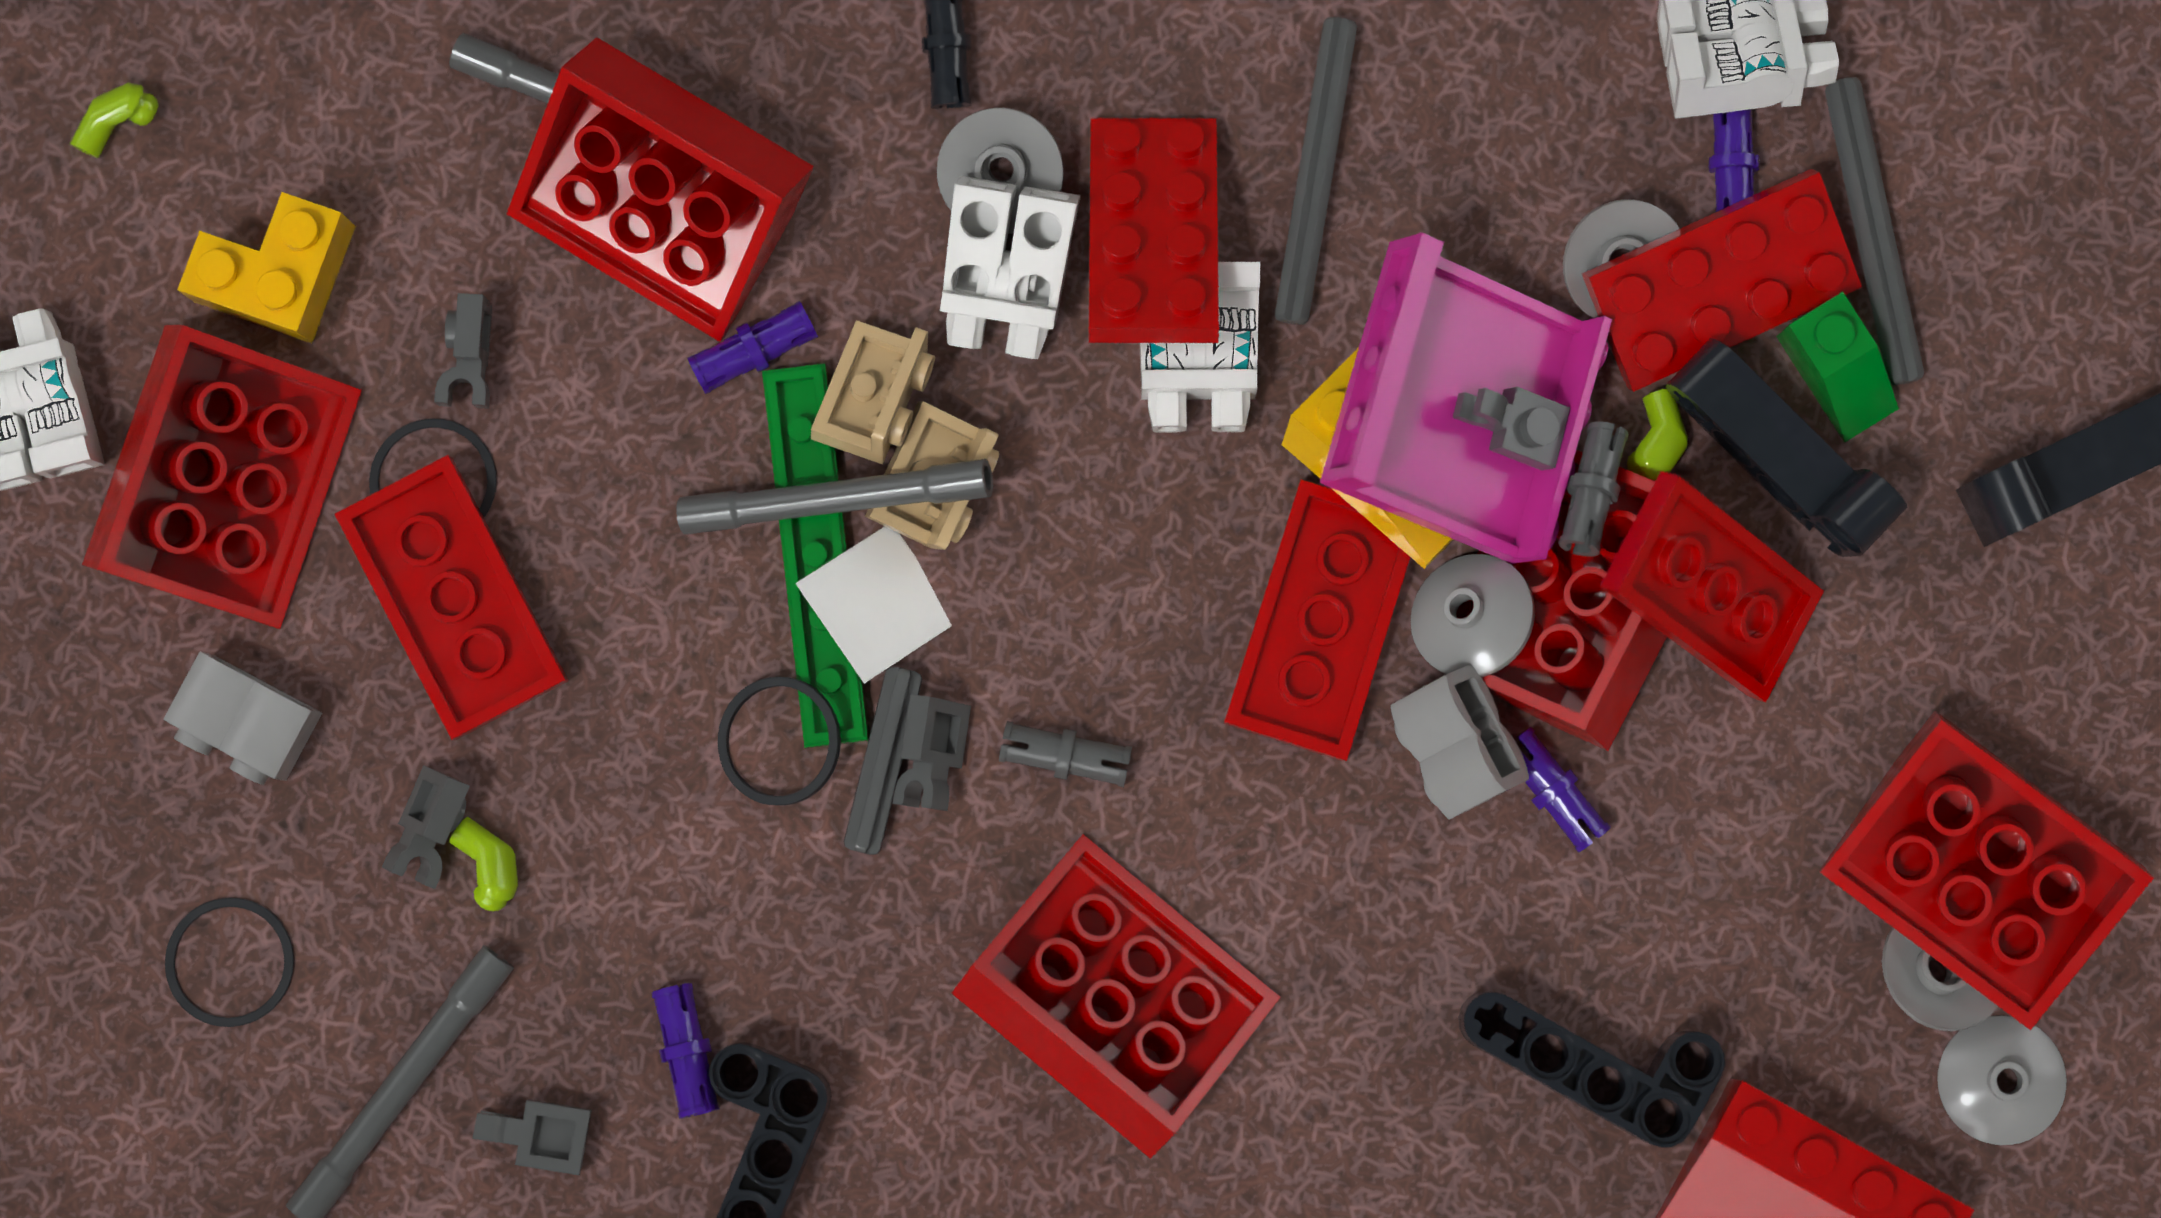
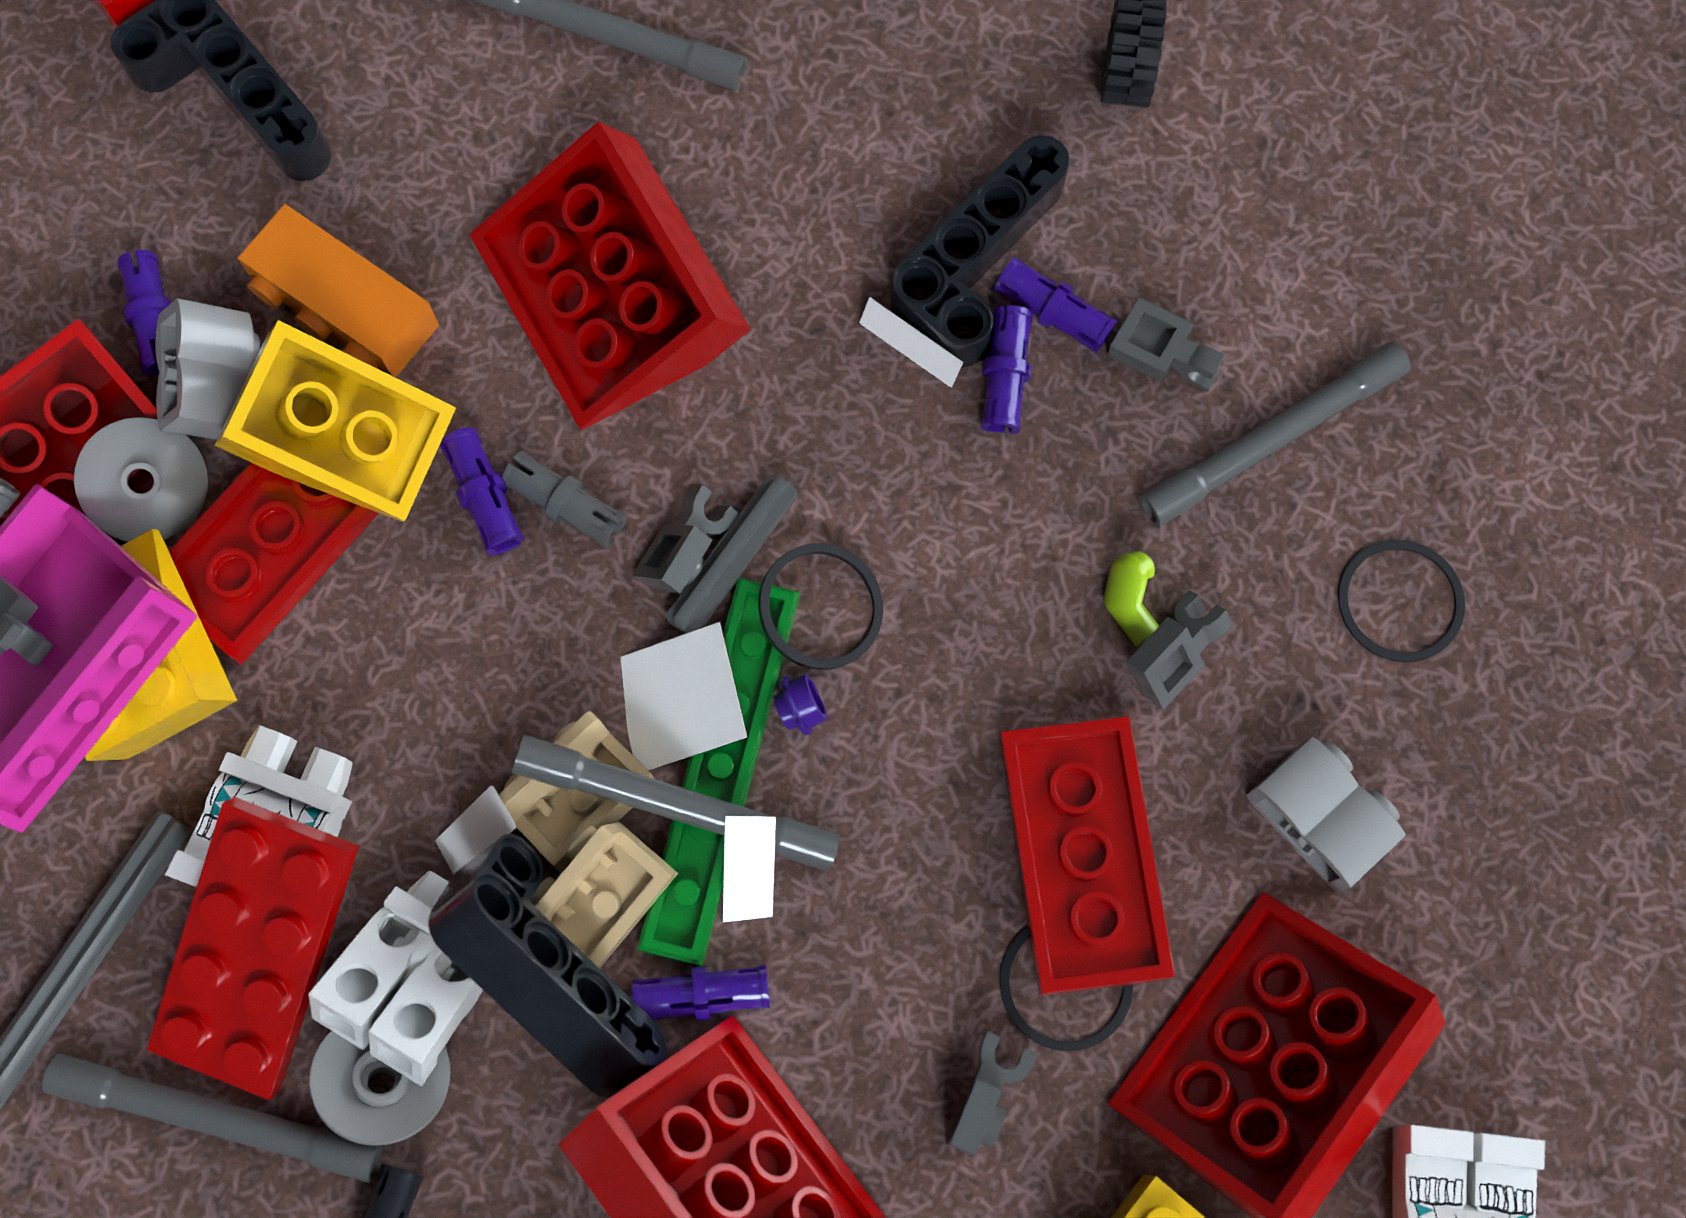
camera: 165 degrees left, 10 degrees down
none -> dark grey piece [42,1053,384,1183]
none -> yellow slope [214,320,456,522]
none -> orange brick [237,204,439,378]
none -> black beam [428,834,667,1098]
none -> white sticker [435,786,516,874]
none -> dark purple pin [440,427,525,556]
none -> white sticker [723,816,776,922]
none -> dark purple plate [773,674,828,735]
none -> white sticker [859,297,963,388]
none -> dark purple pin [994,257,1118,354]

